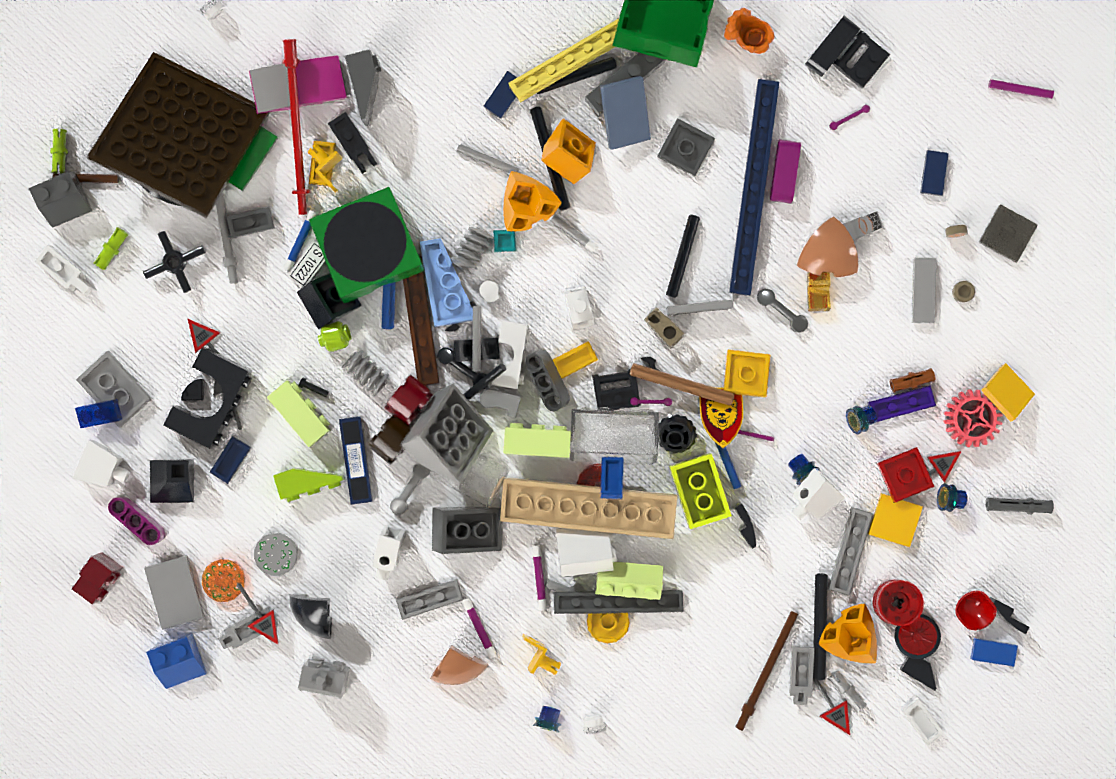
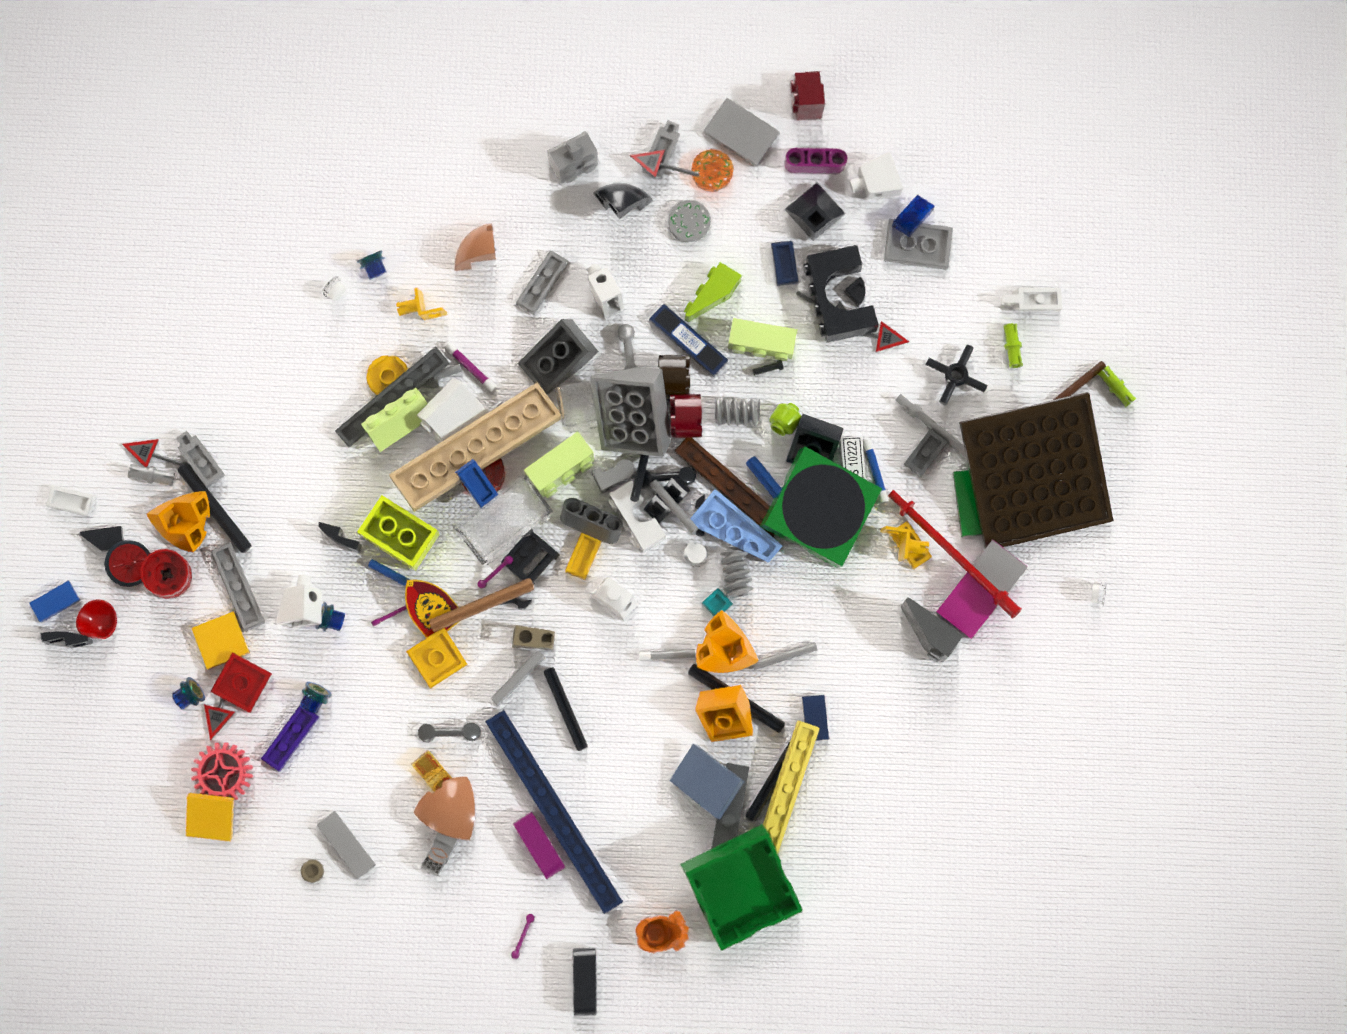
camera: 135 degrees right, 10 degrees down
dark grey slope [28,171,93,228] -> none
blue slope [146,634,207,689] -> none
black hinge [328,112,377,174] -> none
magenta bar [462,597,497,659] -> none
black piece [655,414,697,454] -> none
dark grey tile [657,118,715,177] -> none
reddish brown bar [735,611,799,731] -> none
black plate [833,30,890,89] -> none
dark orange pin [889,368,935,393] -> none
dark blue tile [920,150,949,196] -> none
dark tan tile [945,225,968,238] -> none
clear smoke tile [978,204,1038,263] -> none
dark grey pin [985,497,1054,515] -> none

